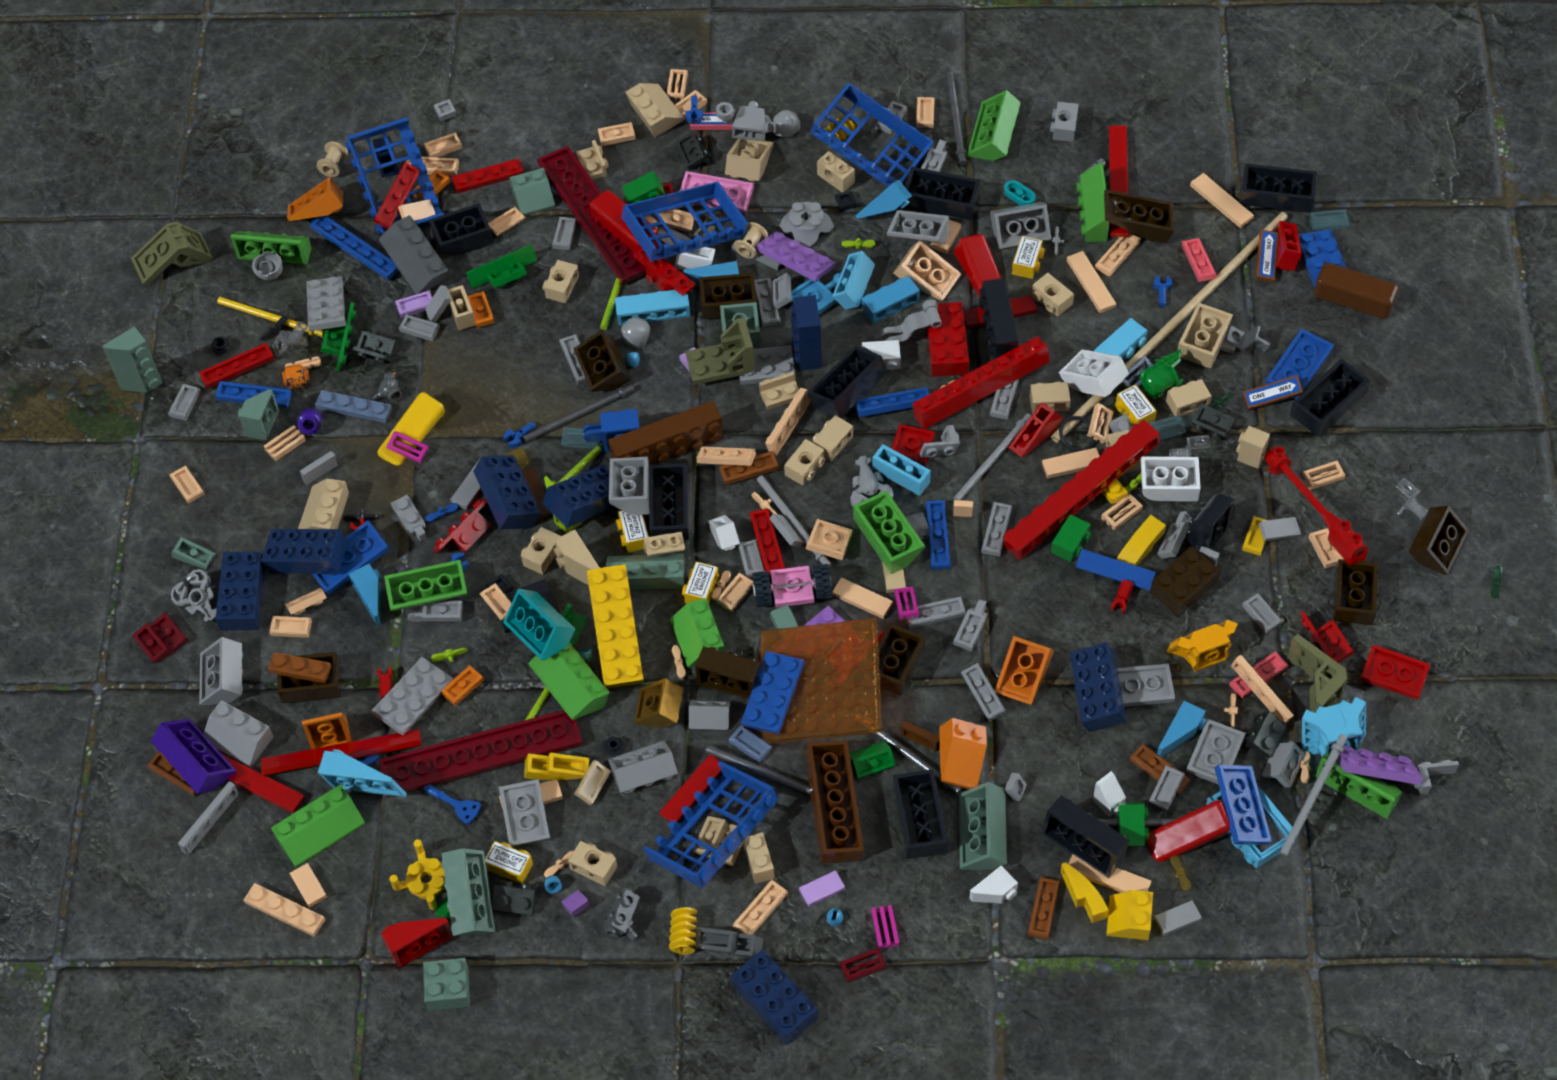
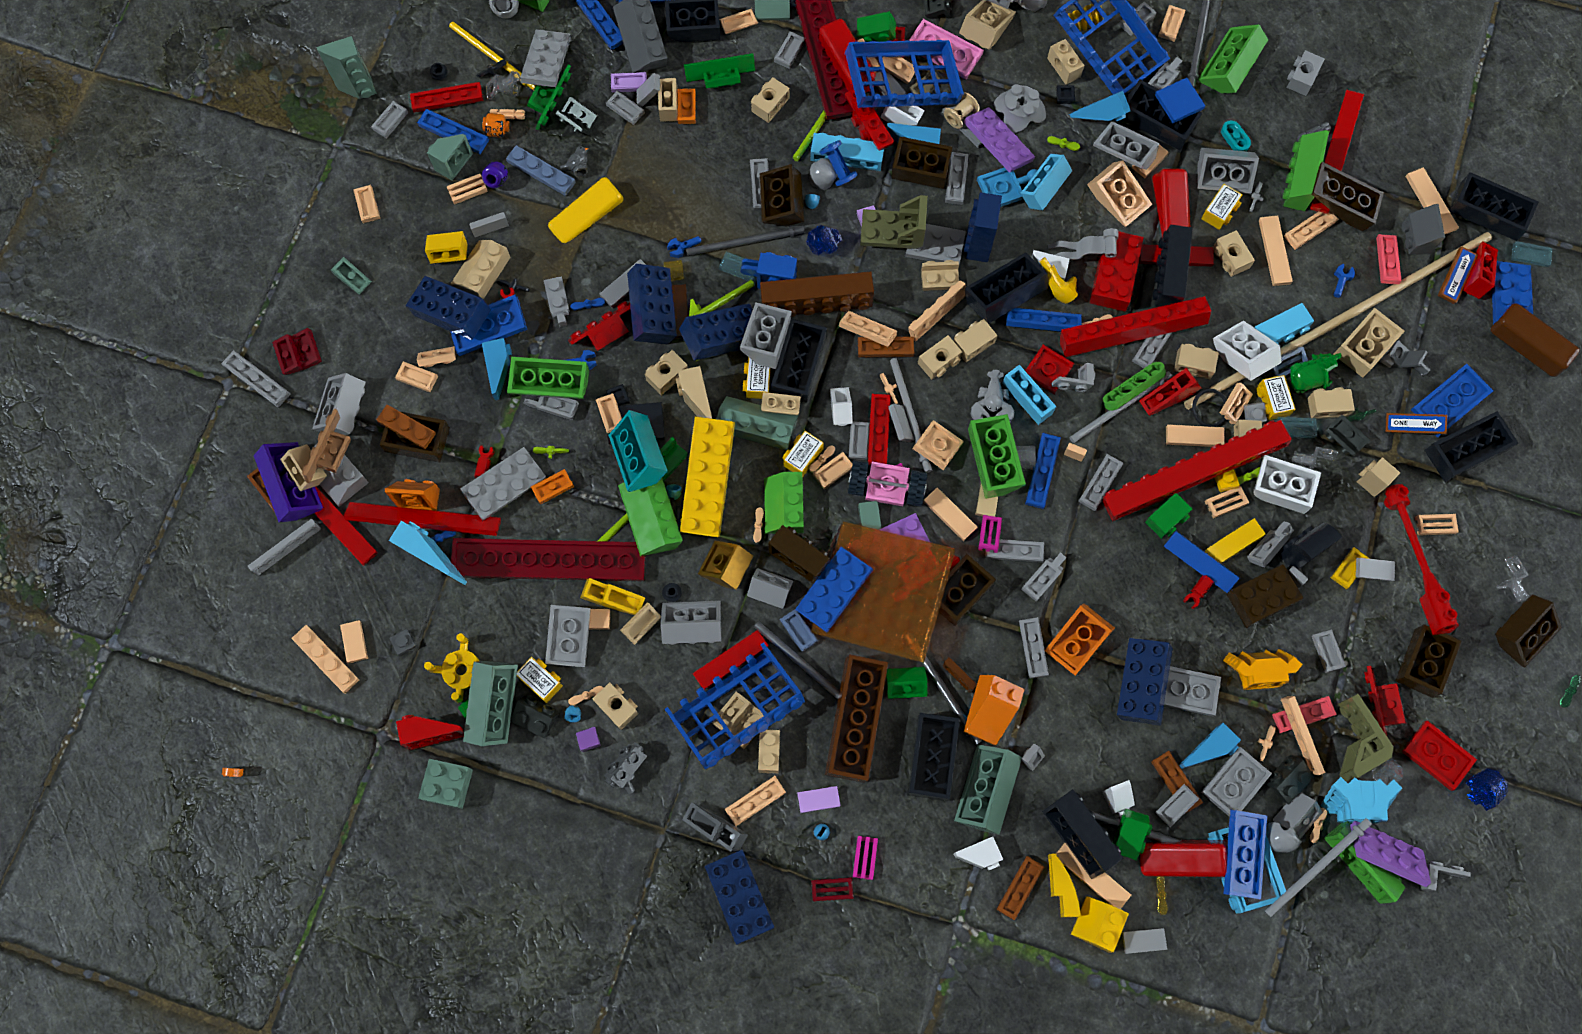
camera: 15 degrees right, 15 degrees up
light grey animal [171,569,216,623] -> none
dark blue brick [215,552,265,631] -> none
bright green slope [271,784,365,868] -> none
dark pink tile [386,431,429,464] -> none
blue piece [423,785,482,825] -> none
yellow piece [669,907,697,955] -> none
sand green brick [720,302,760,345] -> none
light grey tile [772,273,792,309] -> none
dark azure brick [862,276,920,324] -> none
light nougat plate [1309,528,1343,569] -> none
none -> light grey tile [221,350,290,408]
none -> orange tile [222,768,244,777]
none -> tan brick [280,444,327,491]
none -> medium nougat bracket [302,409,351,484]
none -> dark grey plate [389,629,417,656]
none -> yellow brick [425,231,468,264]
none -> clear blue hair [806,225,843,256]
none -> blue hose [819,140,858,186]
none -> yellow animal [1039,257,1078,304]
none -> bright green beam [1103,362,1166,411]
none -> blue tile [1155,78,1205,123]
none -> light grey hair [1266,822,1302,853]
none -> dark grey slope [1402,204,1445,255]
none -> clear blue hair [1465,768,1508,811]

